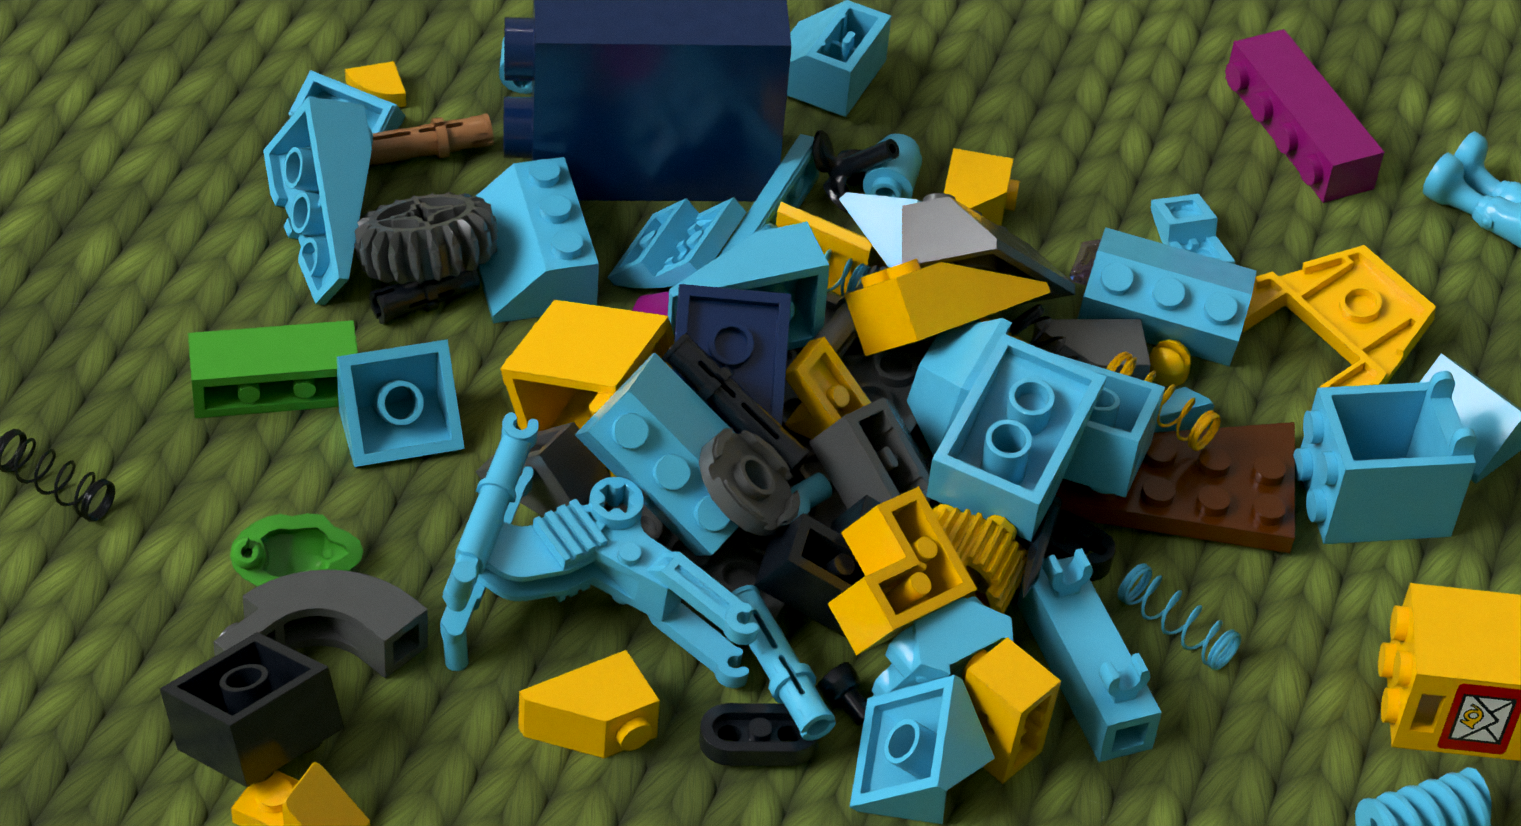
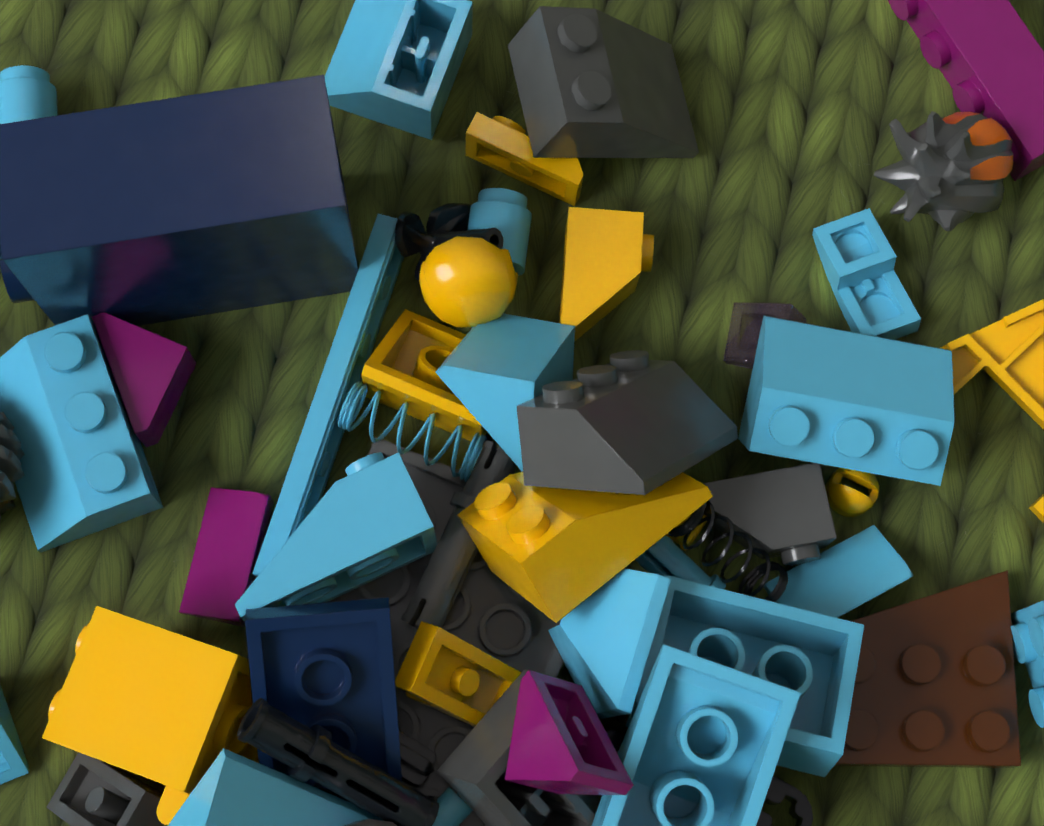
camera: 10 degrees left, 30 degrees up
medium azure slope [607,197,747,289] -> none
yellow piece [1106,351,1221,451] -> none
none -> magenta slope [92,312,196,448]
none -> yellow hair [419,236,518,327]
none -> yellow slope [466,112,584,206]
none -> magenta slope [505,670,634,795]
none -> dark grey slope [508,6,699,158]
none -> dark grey hair [874,111,1013,231]

